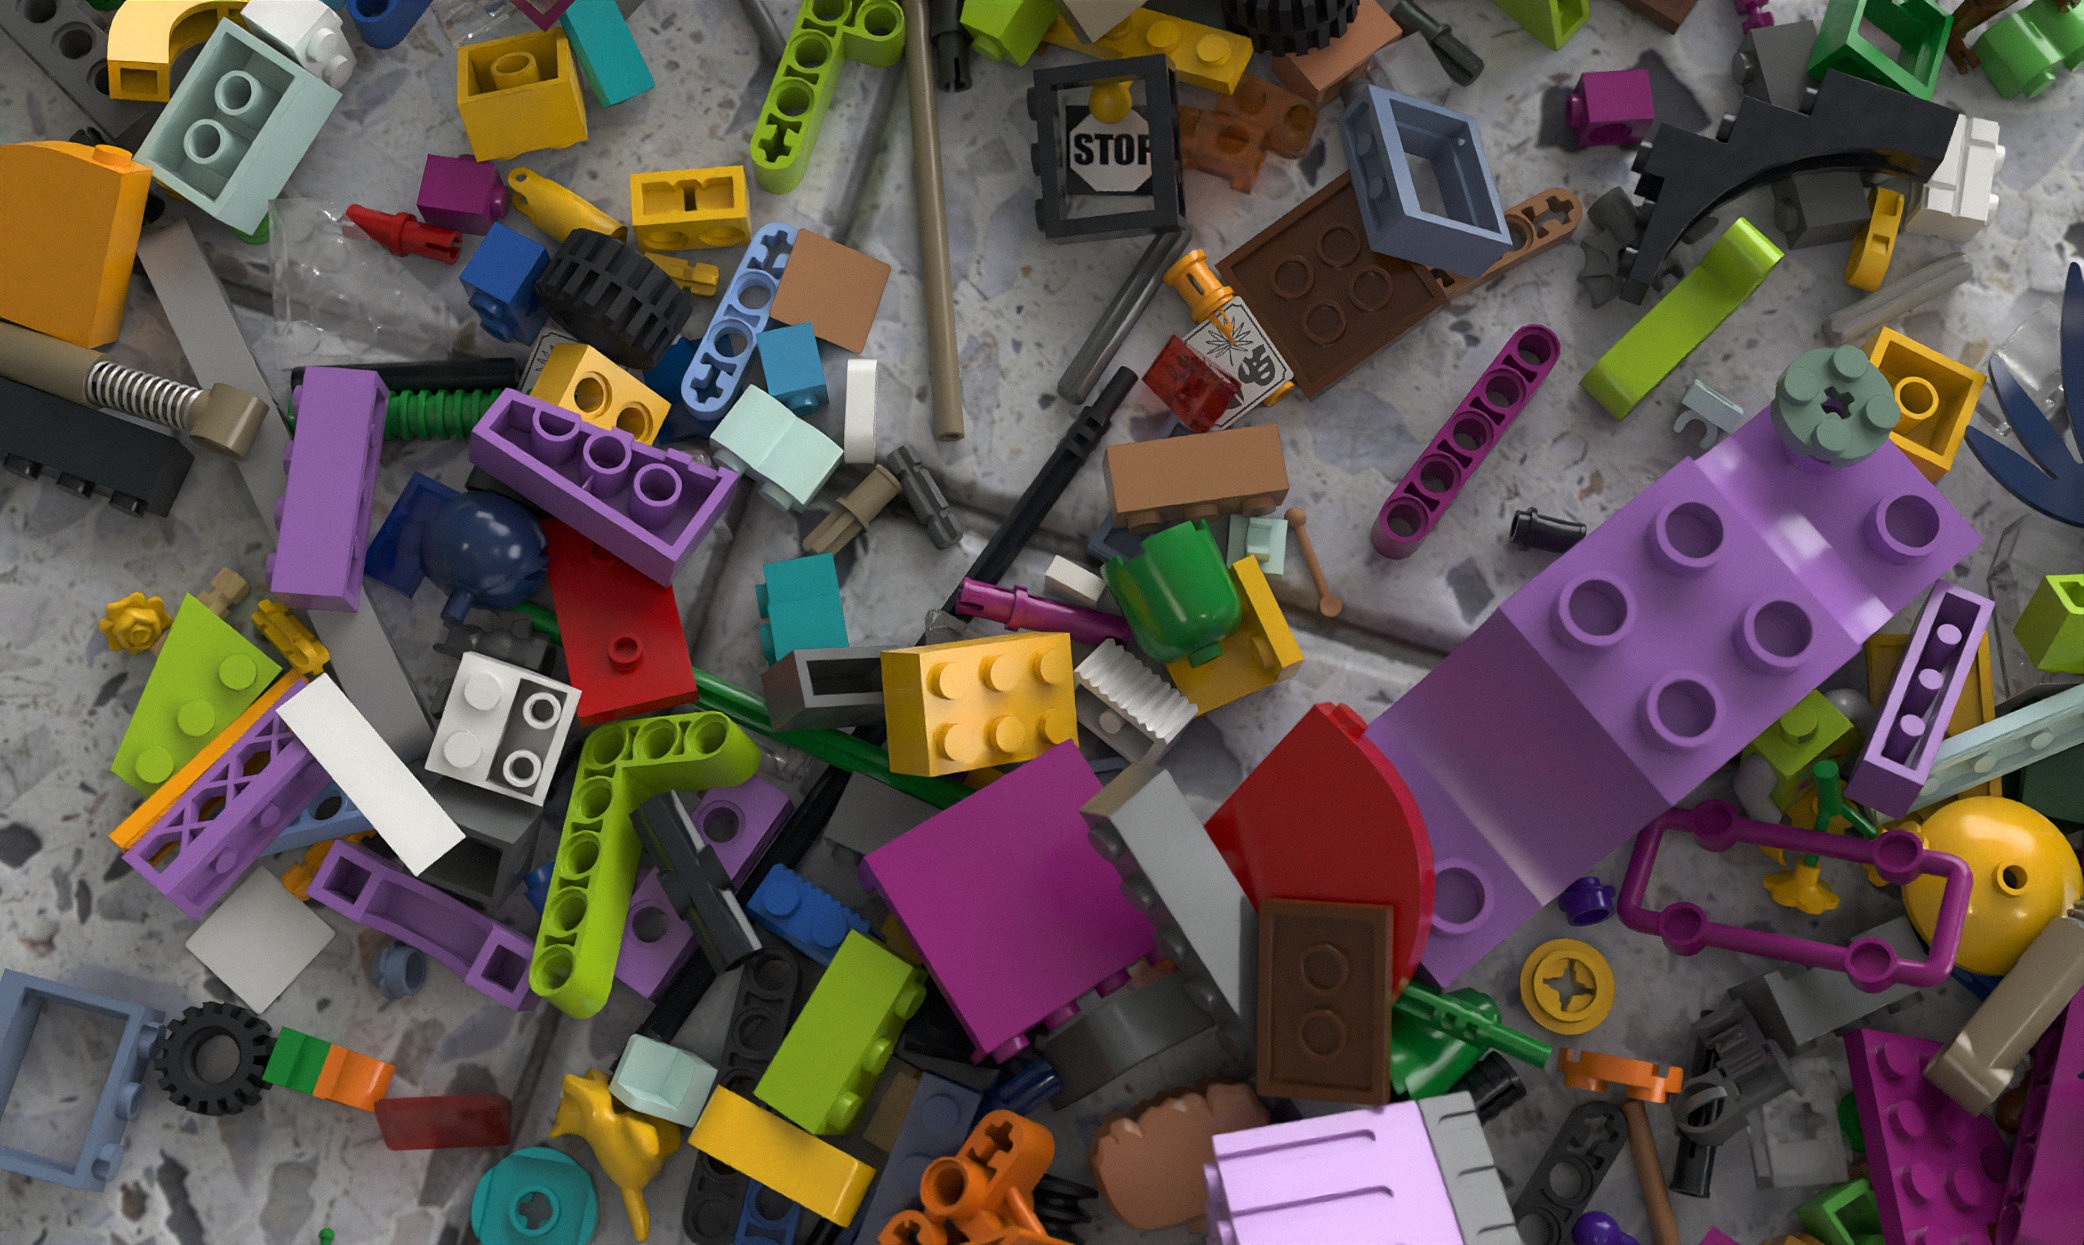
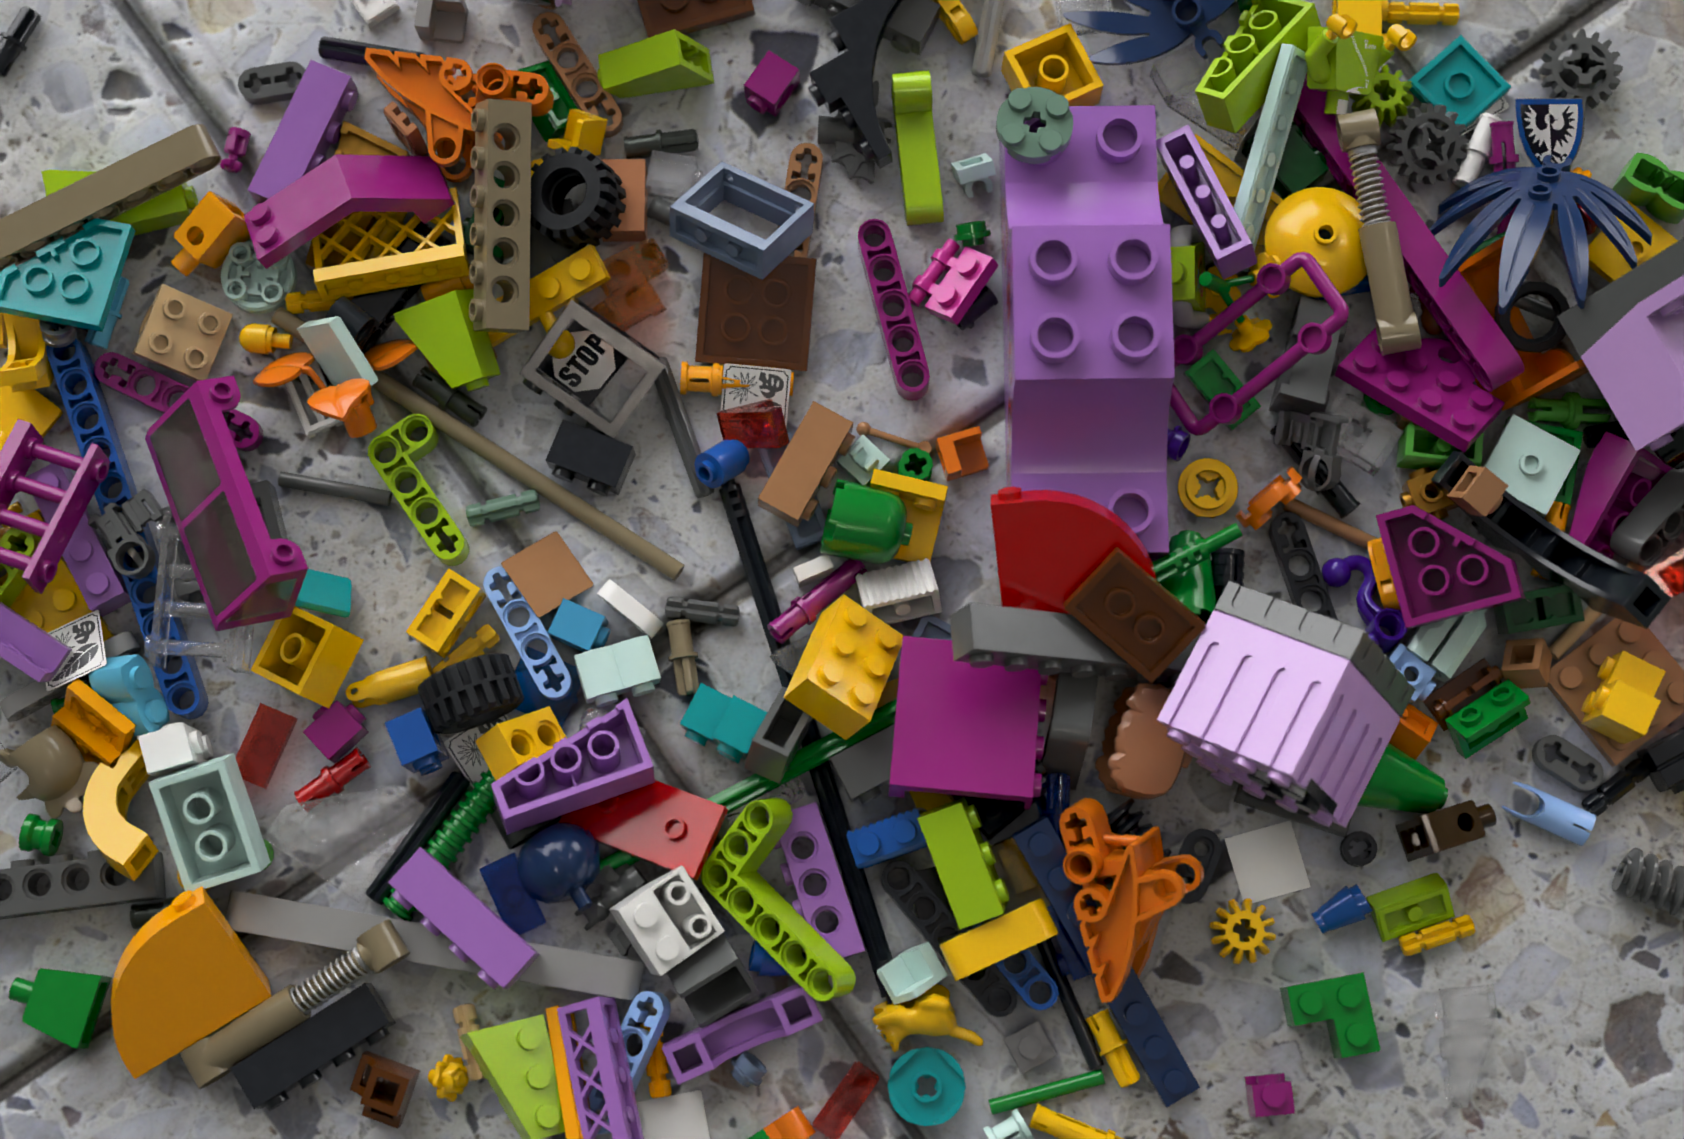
camera: 45 degrees left, 5 degrees up
yellow axle [251,599,330,676] -> none
white sticker [275,673,466,876] -> none
black piece [628,789,764,977] -> none
none -> clear red plate [236,703,298,789]
none -> reddish brown brick [350,1051,420,1129]
none -> sand green axle [466,489,540,527]
none -> black brick [545,419,636,496]
none -> blue brick [694,440,750,488]
none -> green bush [898,448,933,482]
none -> dark pink plate [909,238,999,325]
none -> orange panel [935,426,989,482]
none -> green plate [954,220,991,247]
none -> green plate [1183,349,1261,431]

